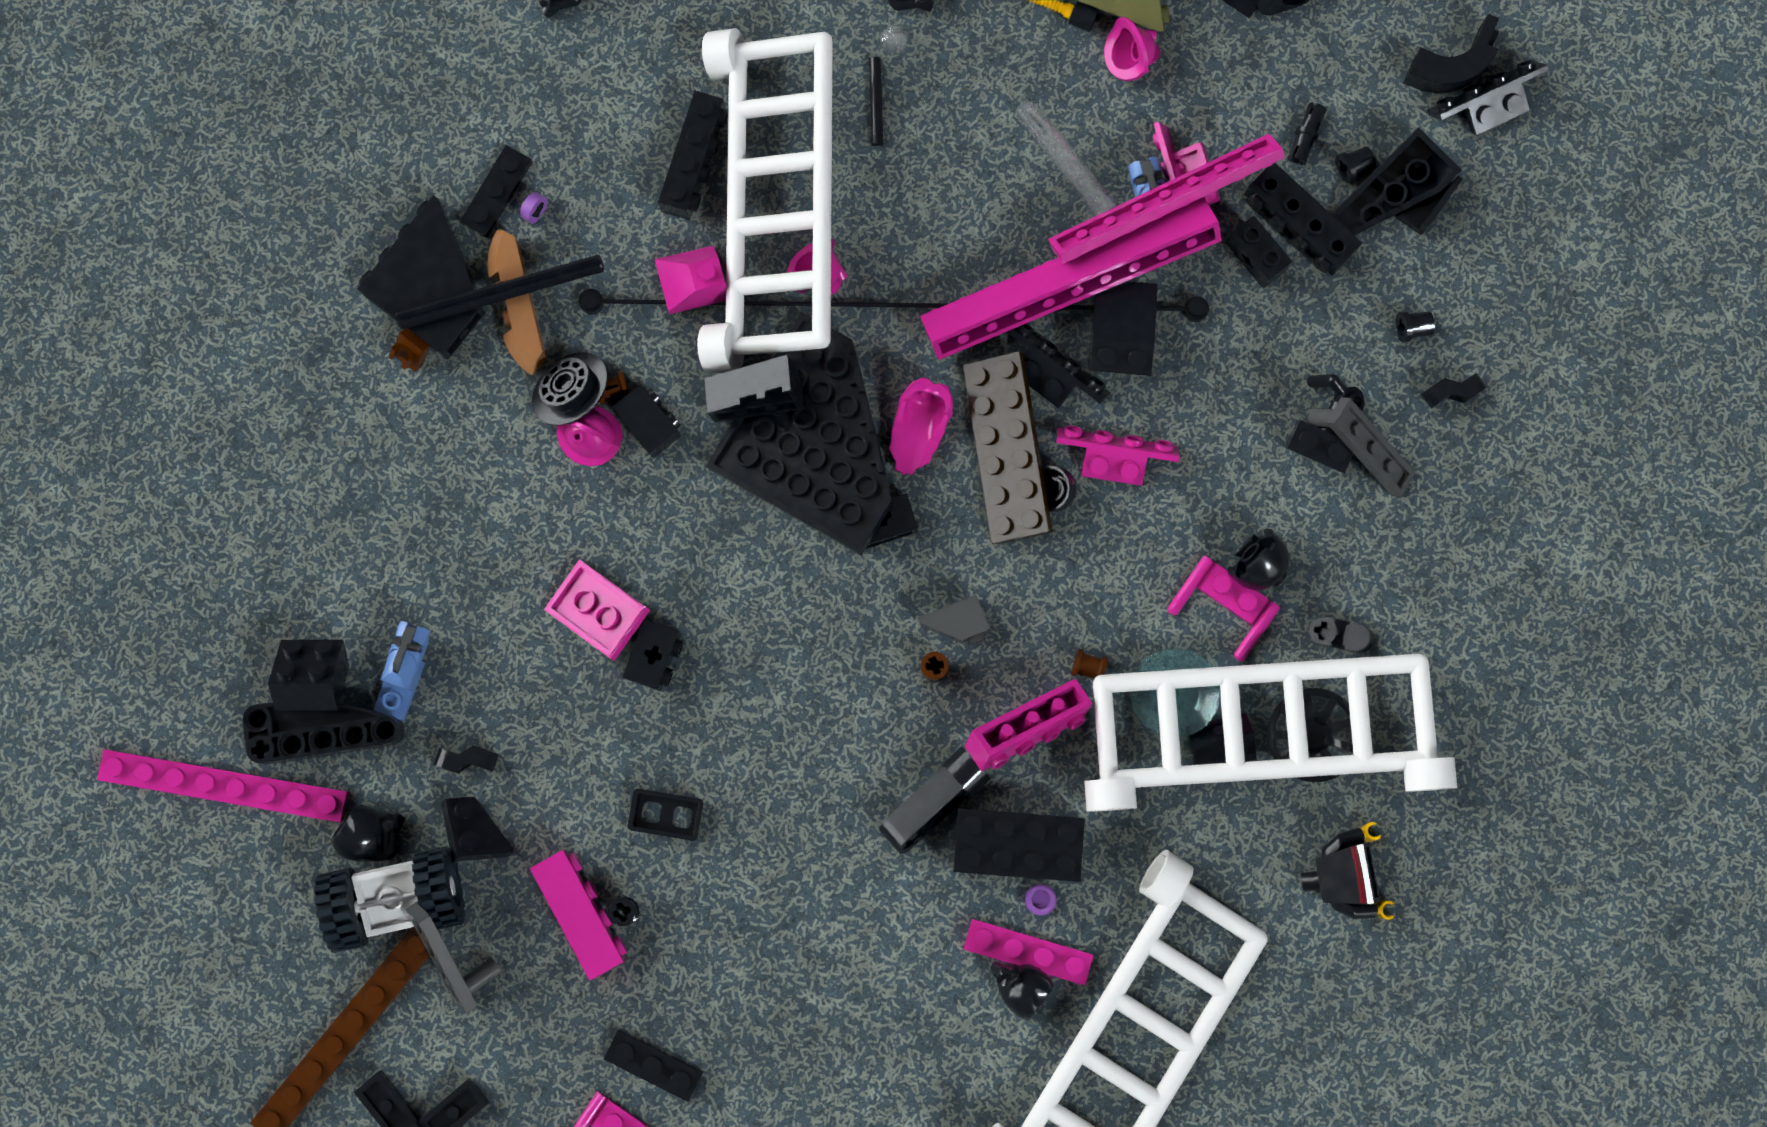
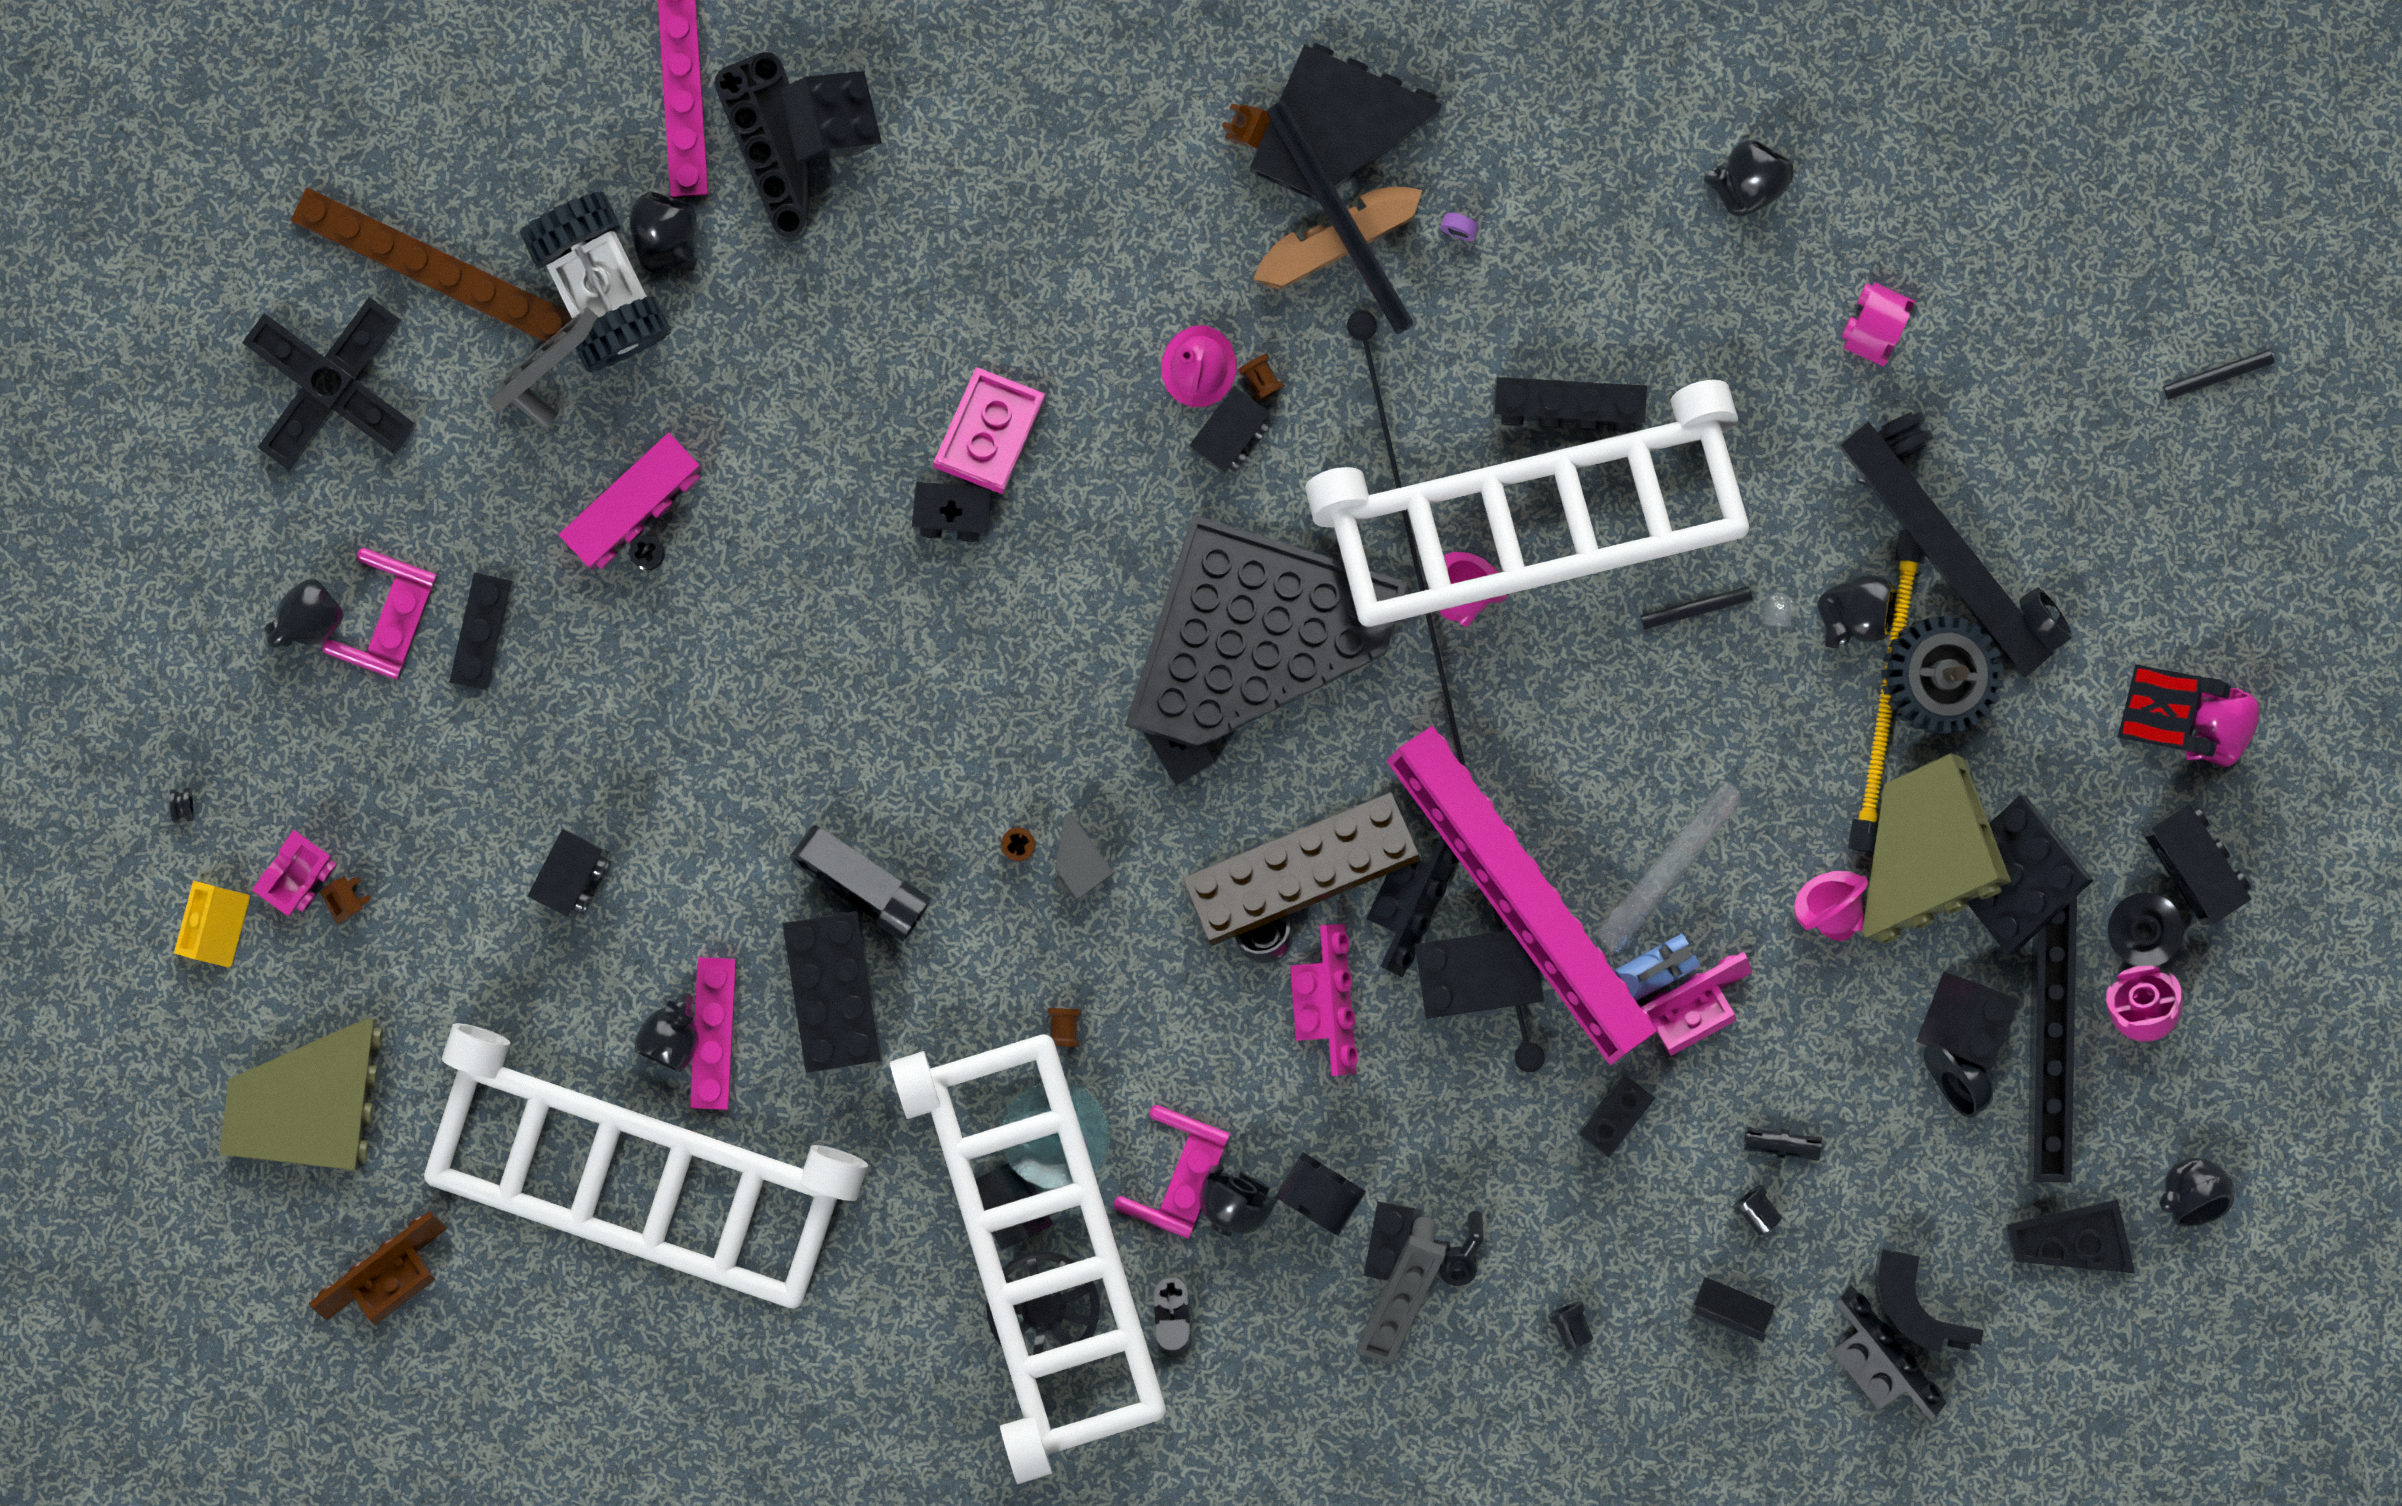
camera: 70 degrees right, 5 degrees up
medium blue plate [373,621,431,721] -> none
black piece [433,745,499,774] -> none
black wing [441,796,514,862] -> none
black plate [460,145,533,238] -> none
black wheel [532,352,608,425] -> none
black piece [627,789,704,841] -> none
dark pink slope [655,246,726,315] -> none
wedge [704,354,804,423] -> none
dark pink hair [889,378,953,475] -> none
dark pink brick [965,678,1093,772] -> none
medium lavender tile [1025,884,1057,916] -> none
dark pink plate [1048,134,1285,264] -> none
black brick [1244,163,1362,276] -> none
black torso [1301,822,1394,920] -> none
black wedge [1332,127,1462,235] -> none
black piece [1421,373,1487,409] -> none
none -> black brick [528,829,611,919]
none -> black brick [1275,1152,1366,1236]

